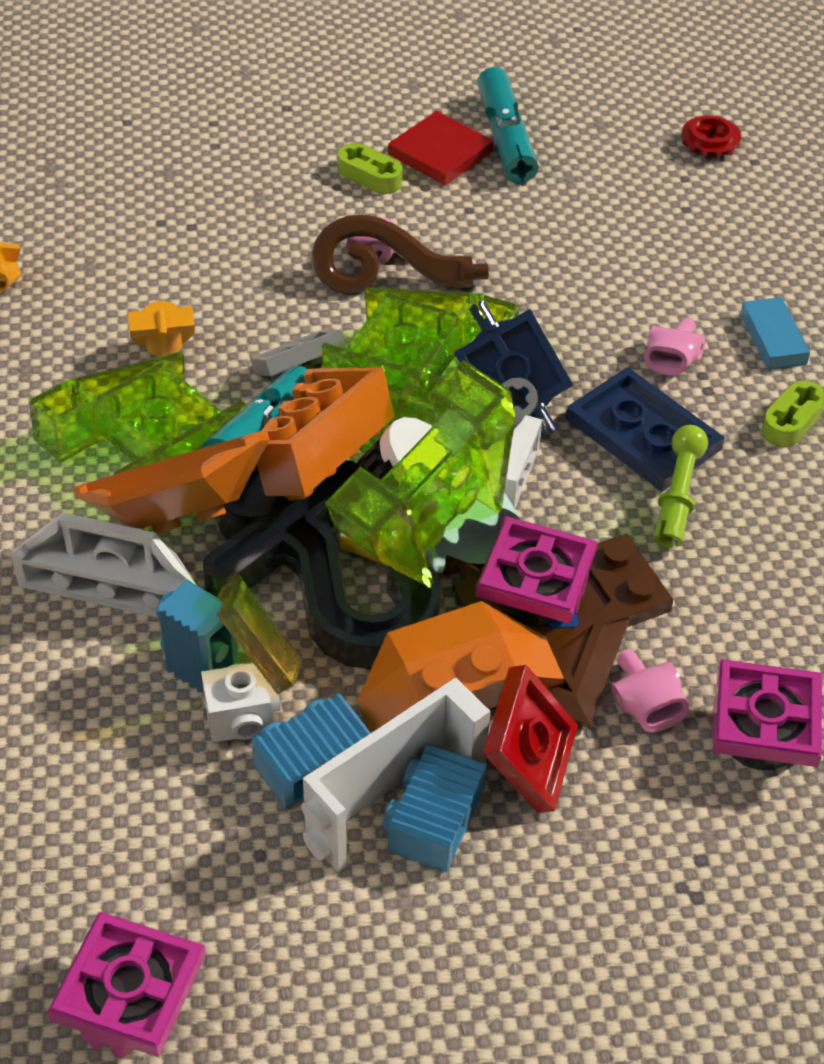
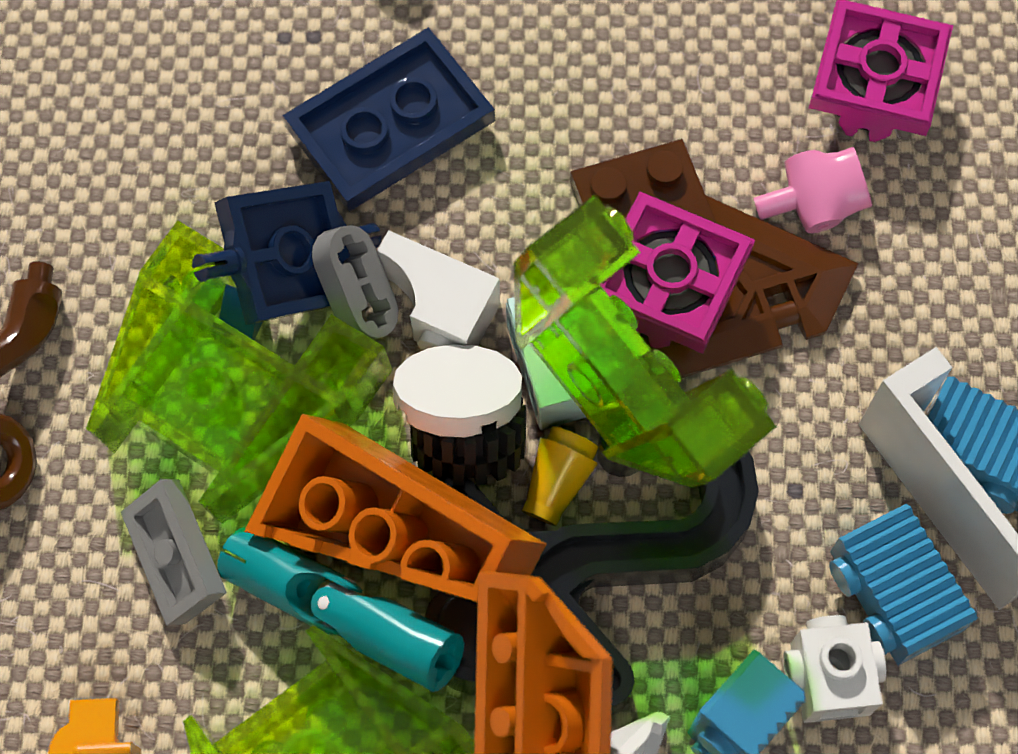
camera: 80 degrees left, 20 degrees up
clear yellow slope [217,573,301,695] -> none
orange wedge [357,601,564,733] -> none
red plate [483,664,578,813] -> none
bright pink piece [644,318,705,375] -> none
lime pin [653,425,708,548] -> none

